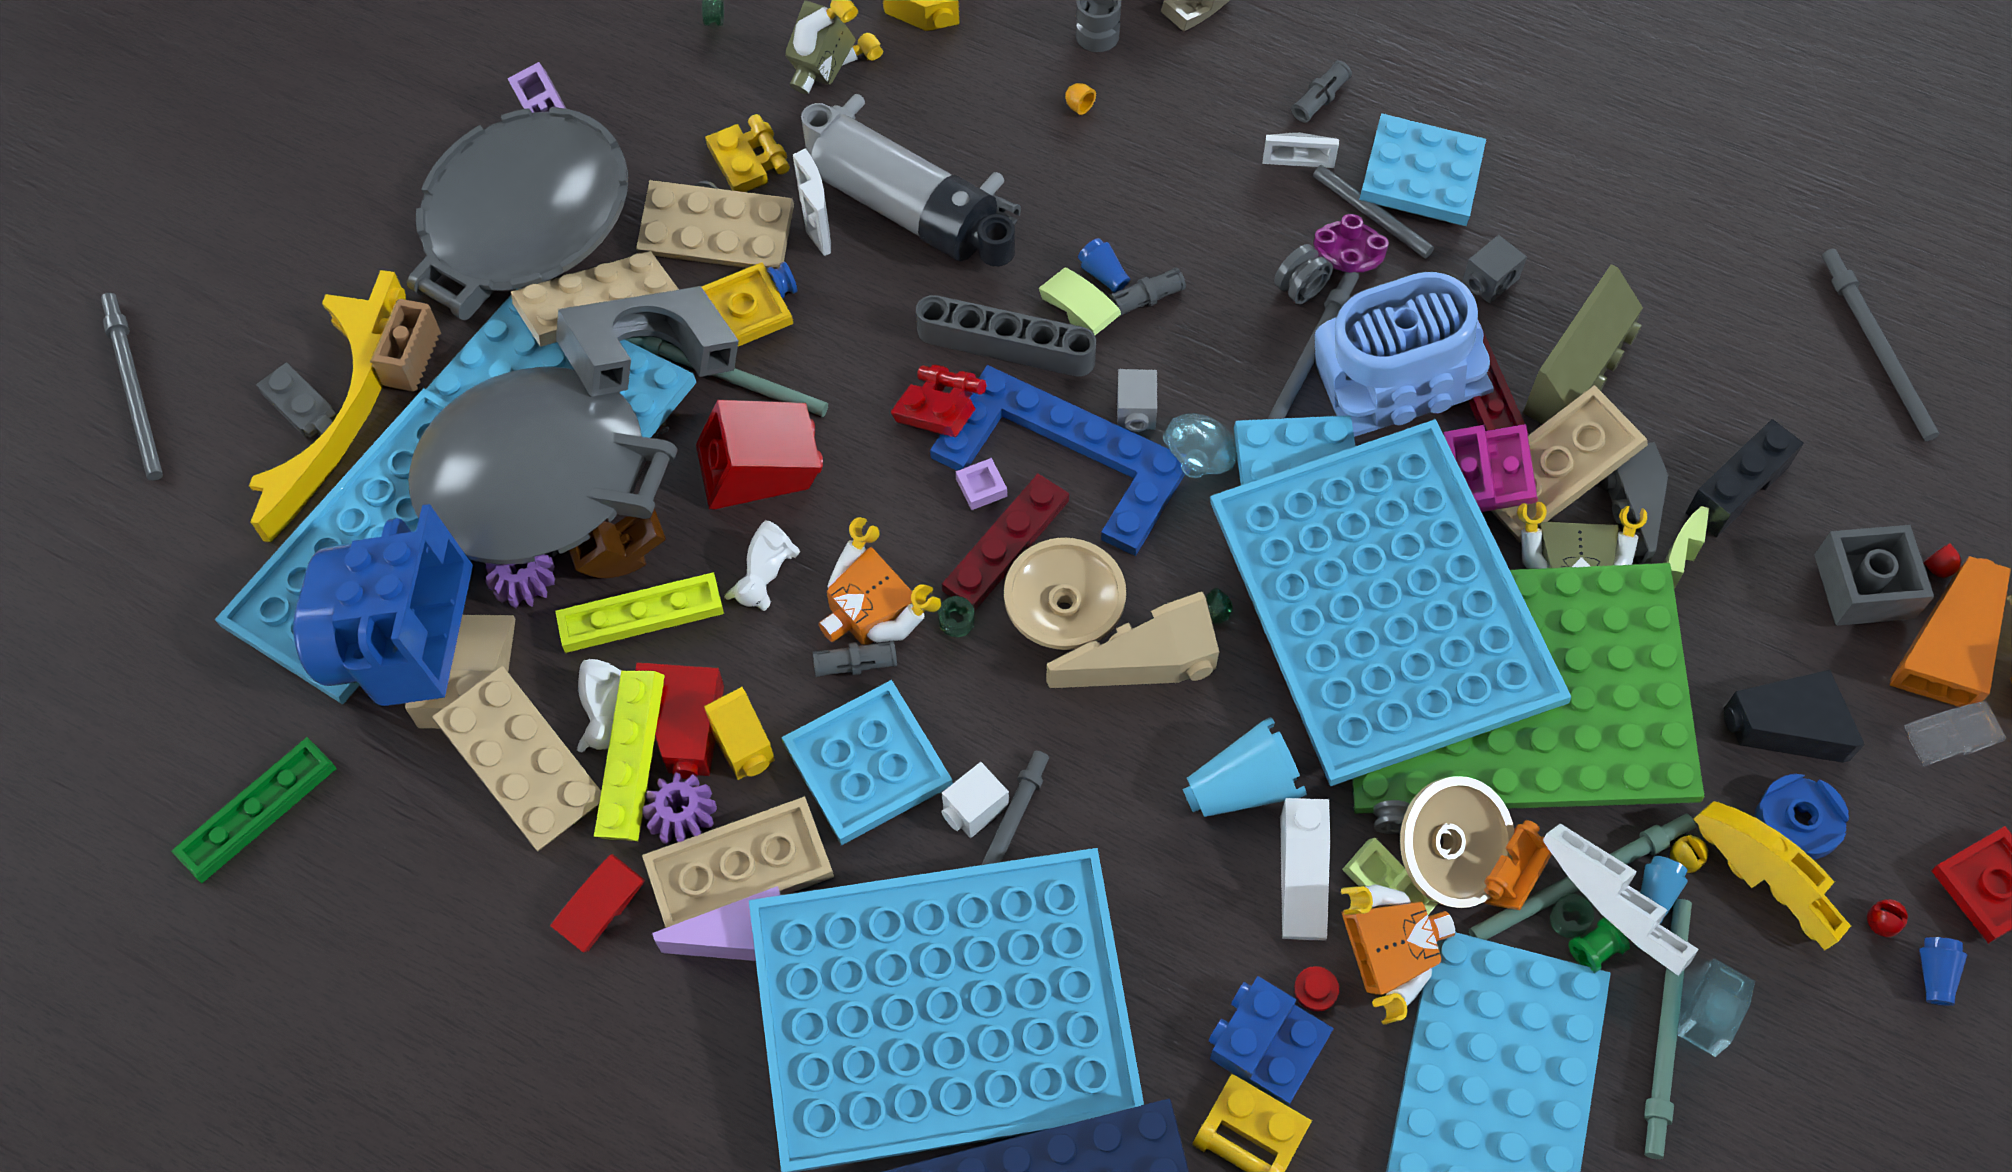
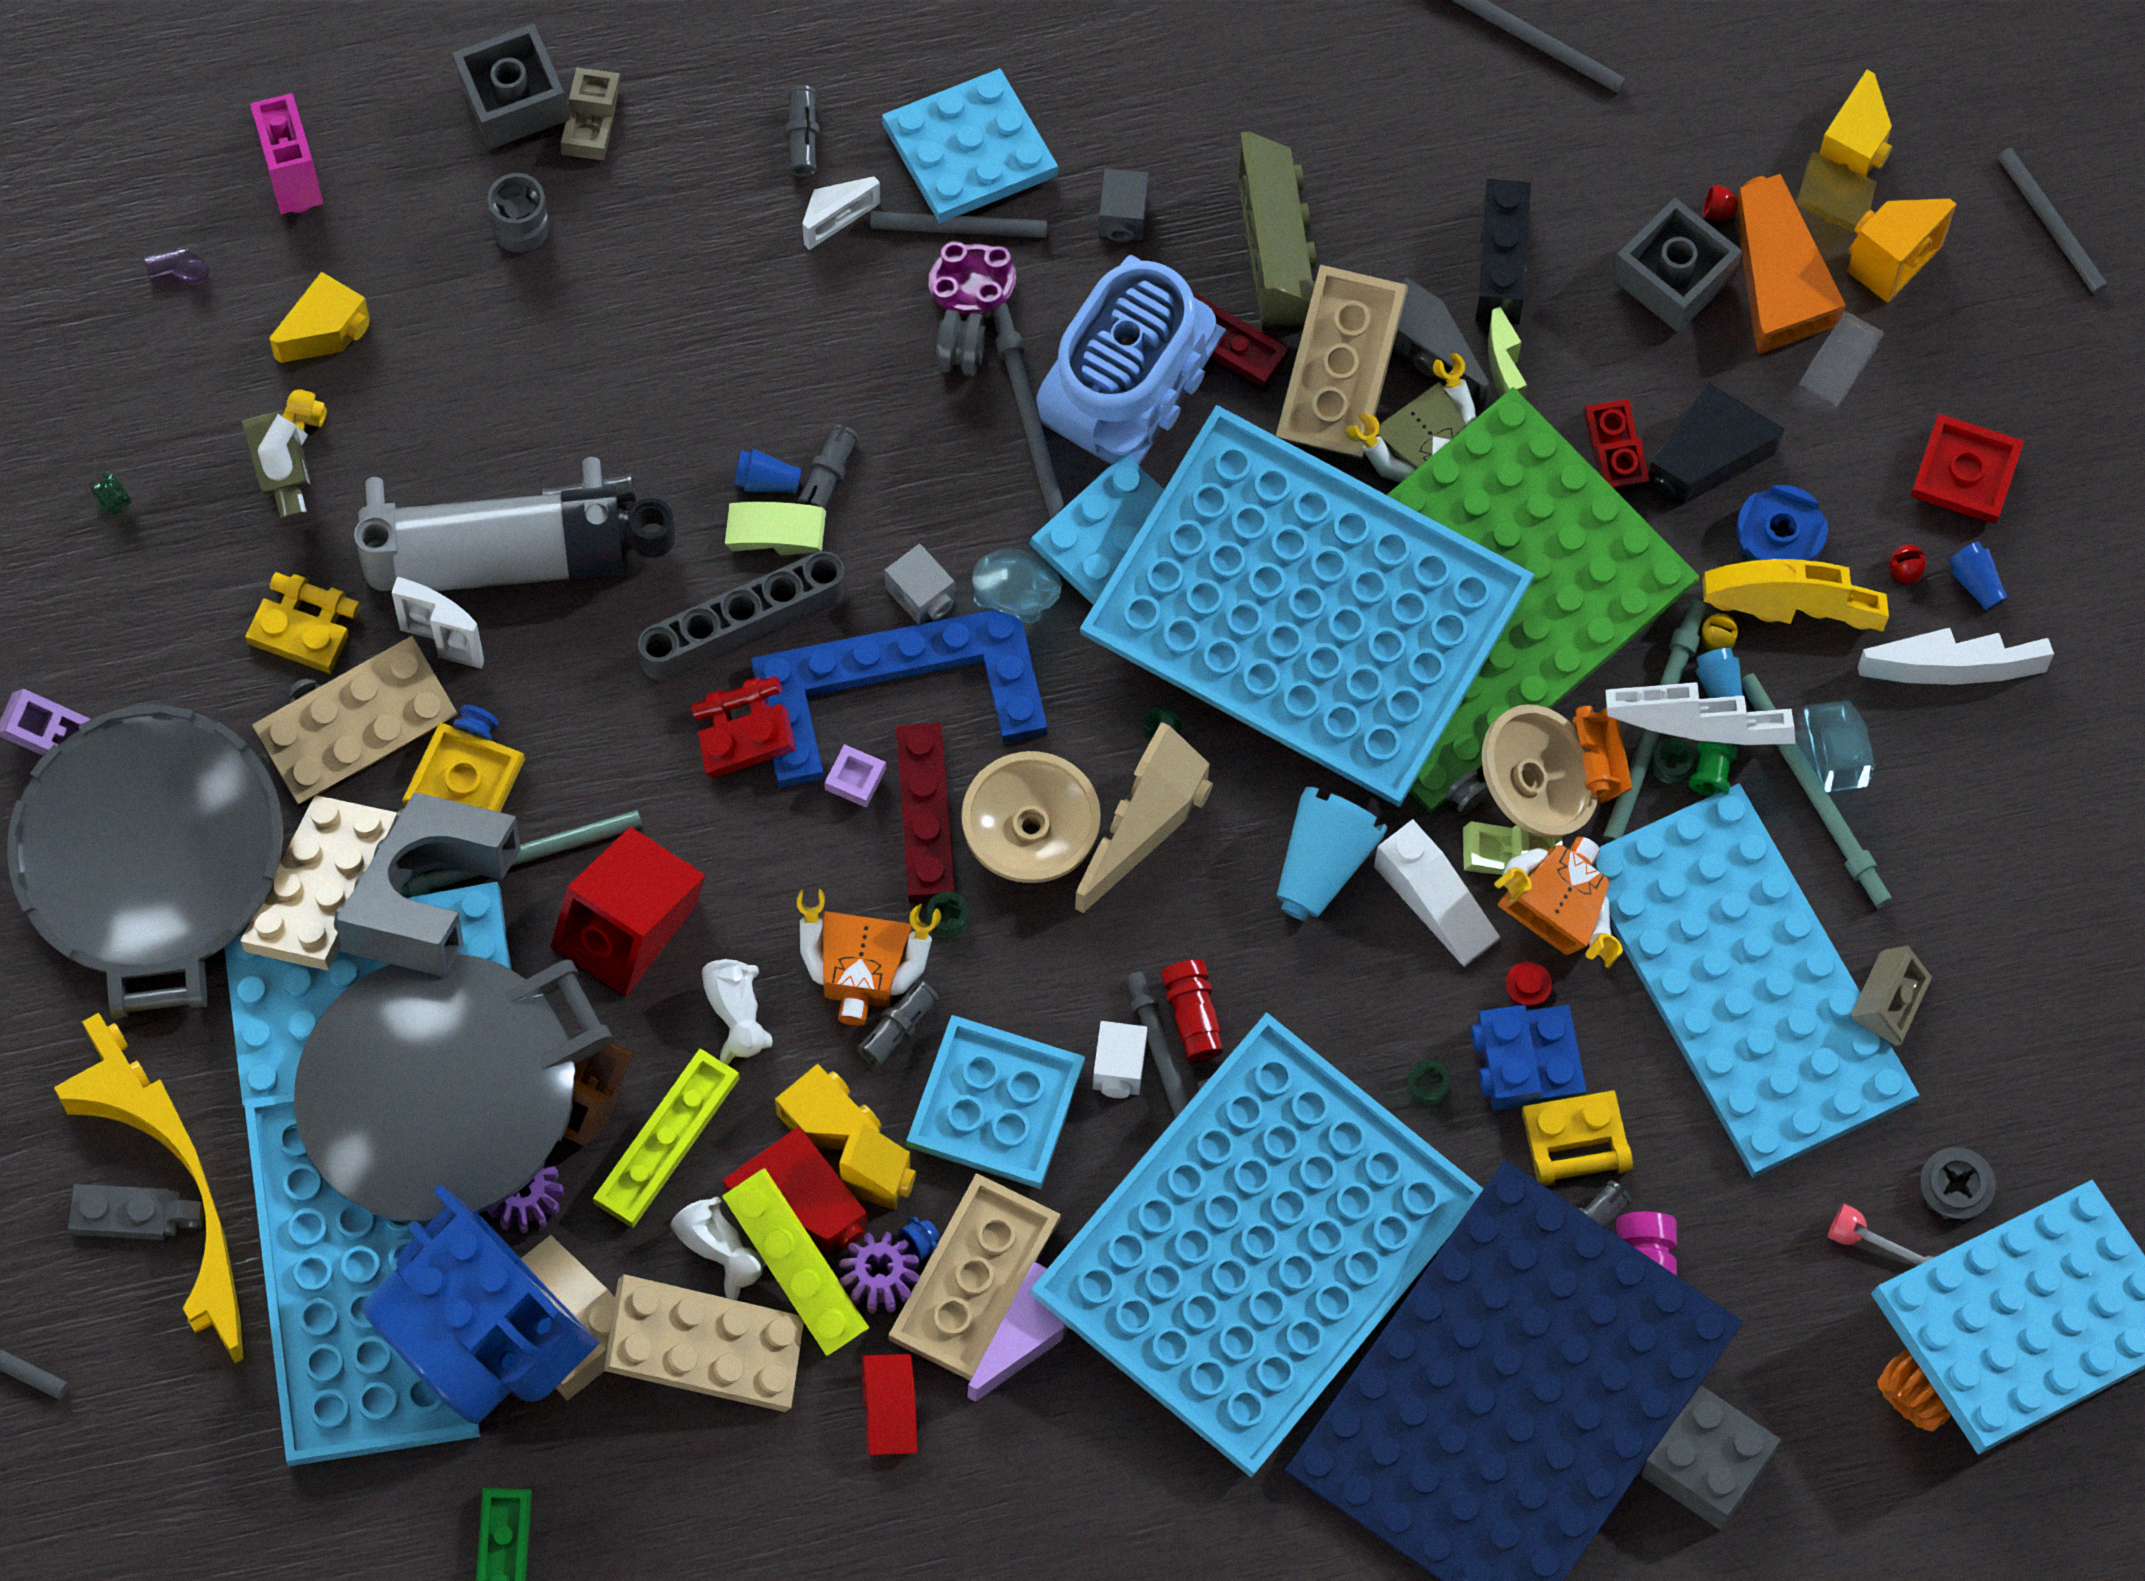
camera: 45 degrees left, 5 degrees up
medium nougat brick [370,299,441,391] -> none
light orange hinge [1065,83,1096,115] -> none
dark pink plate [1444,424,1538,512] -> none
none -> yellow slope [775,1064,881,1150]
none -> blue plate [898,1217,940,1262]
none -> red axle [1161,959,1224,1062]
none -> clear green bush [1407,1060,1450,1106]
none -> red slope [1583,398,1650,489]
none -> white slope [1857,628,2054,685]

